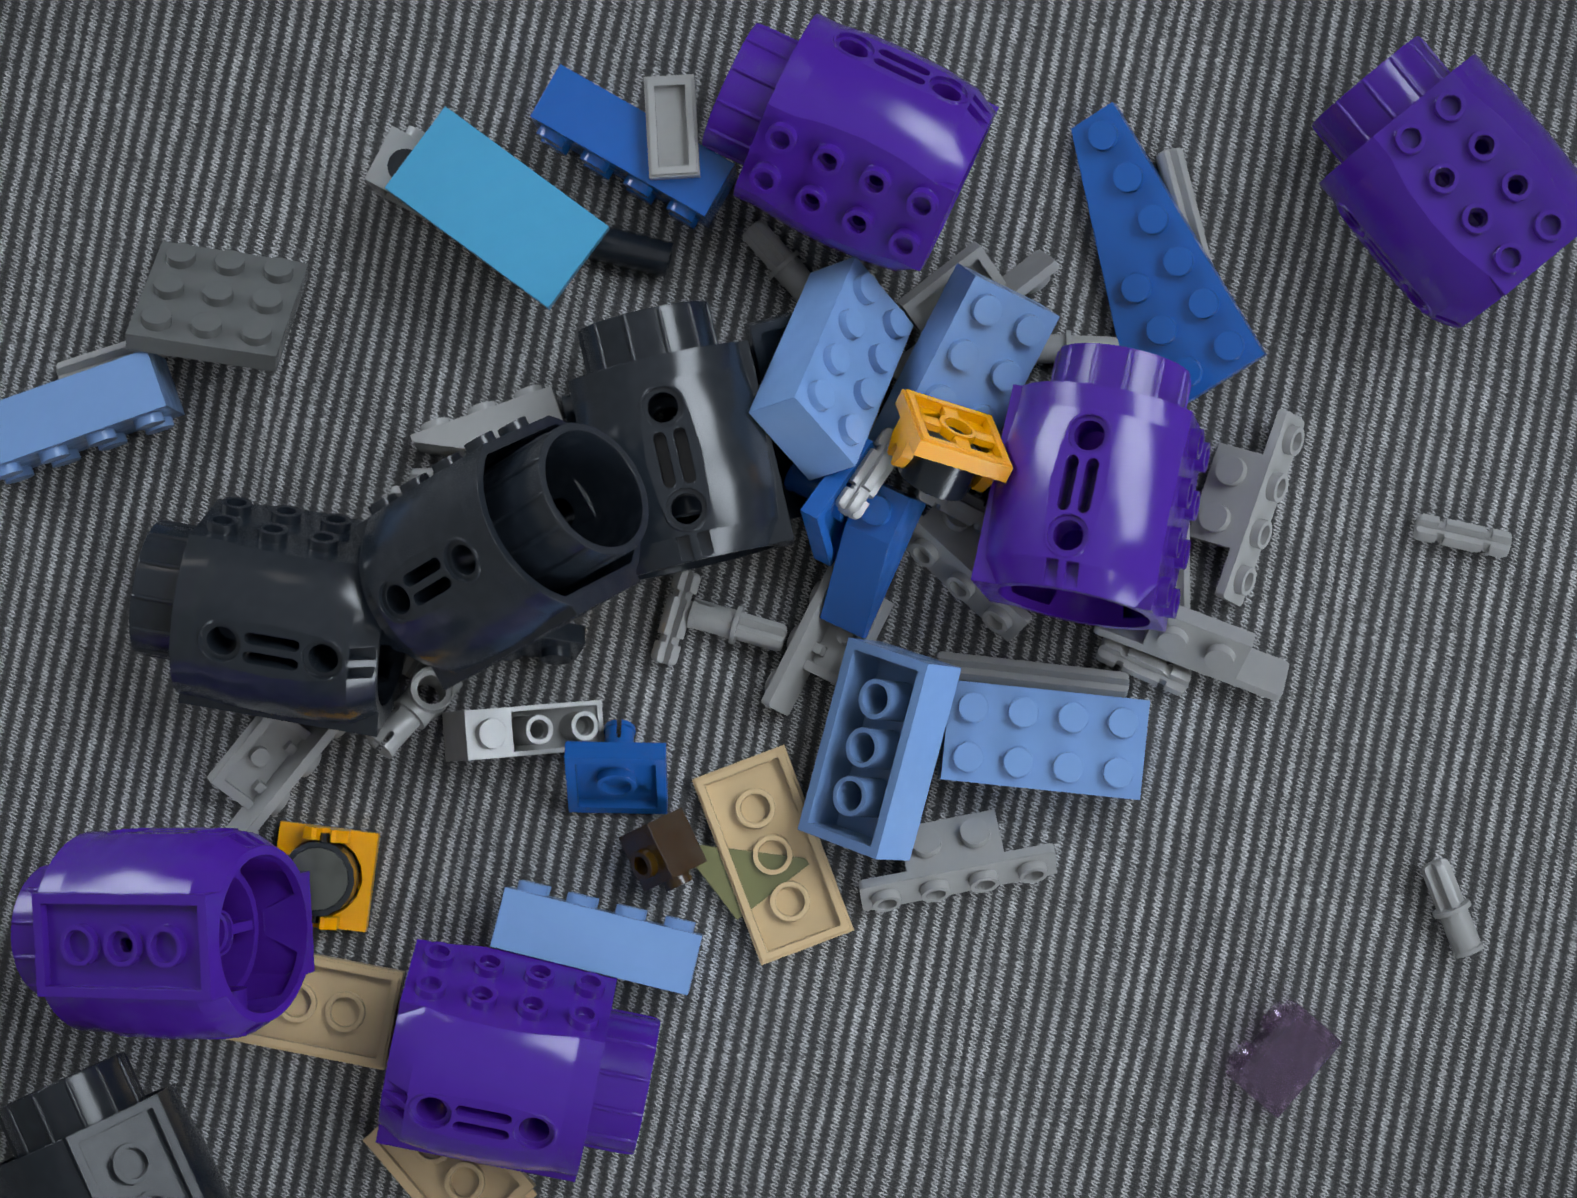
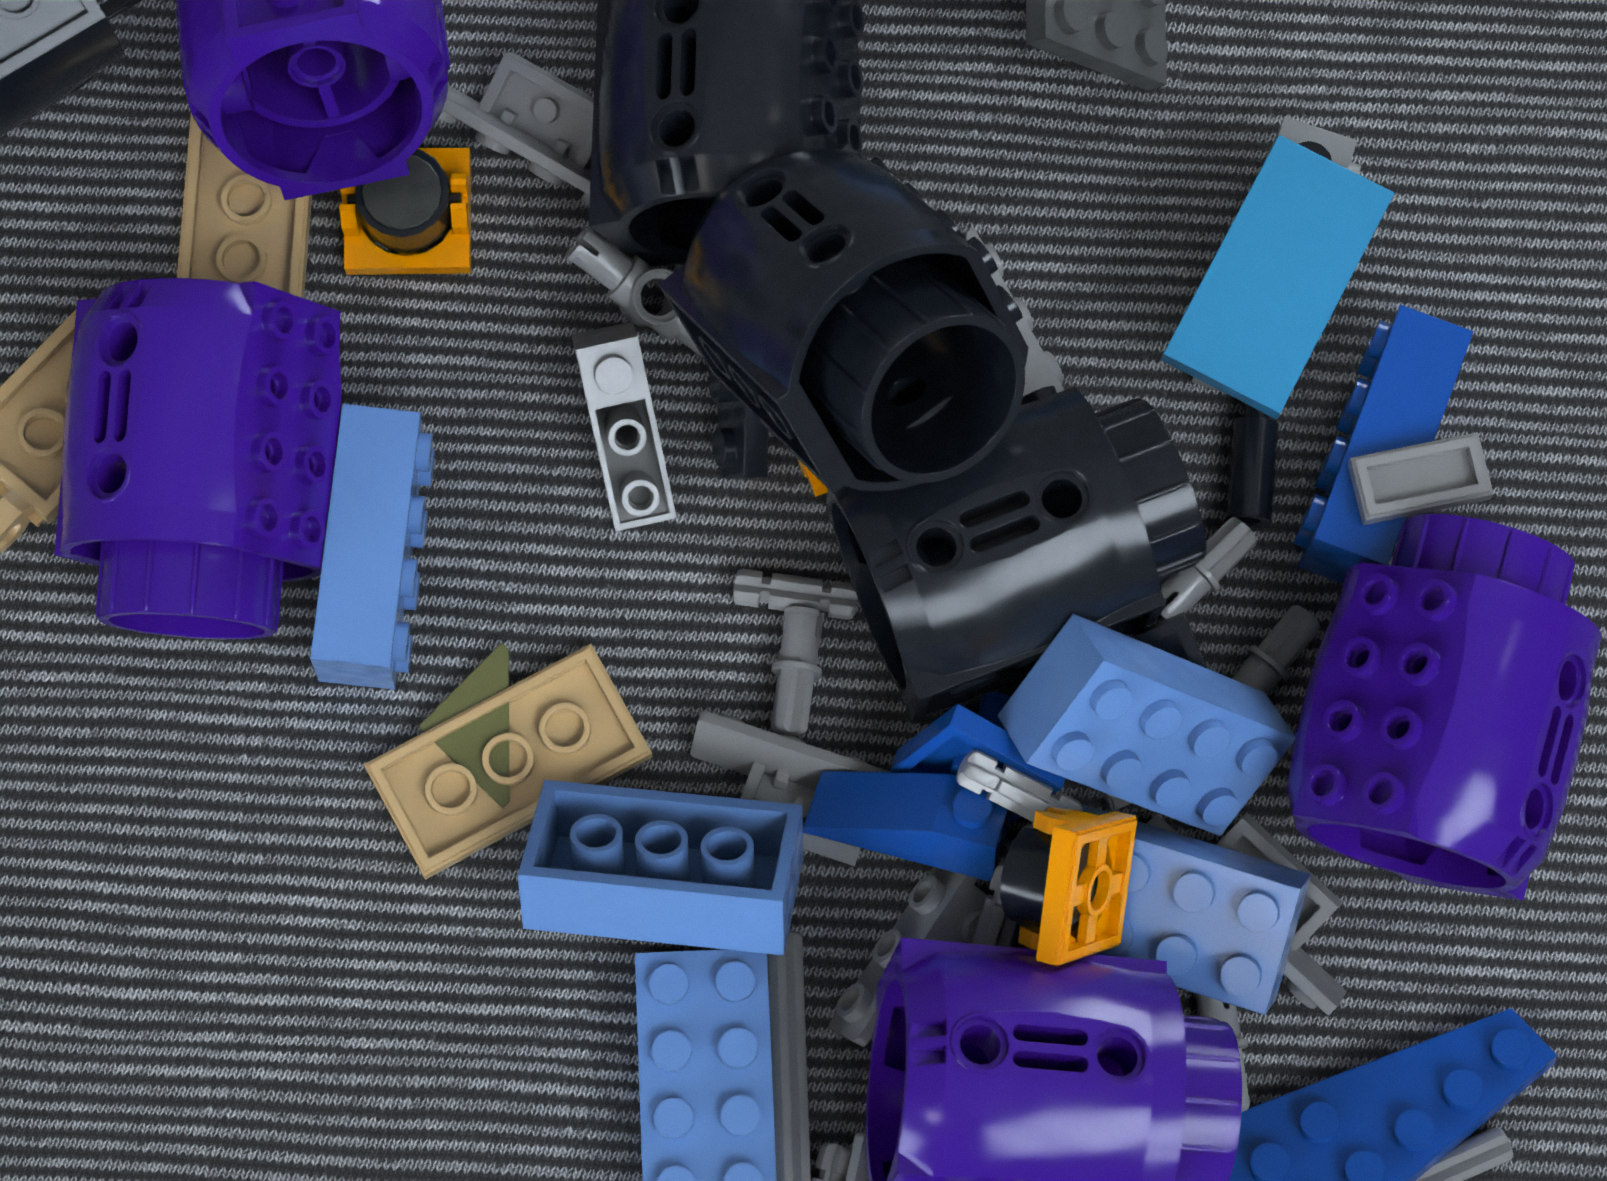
camera: 75 degrees right, 10 degrees down
blue tile [564,720,668,814] -> none
dark brown brick [619,807,707,892] -> none
light grey bracket [858,809,1057,912] -> none
none -> light grey axle [1160,517,1258,621]

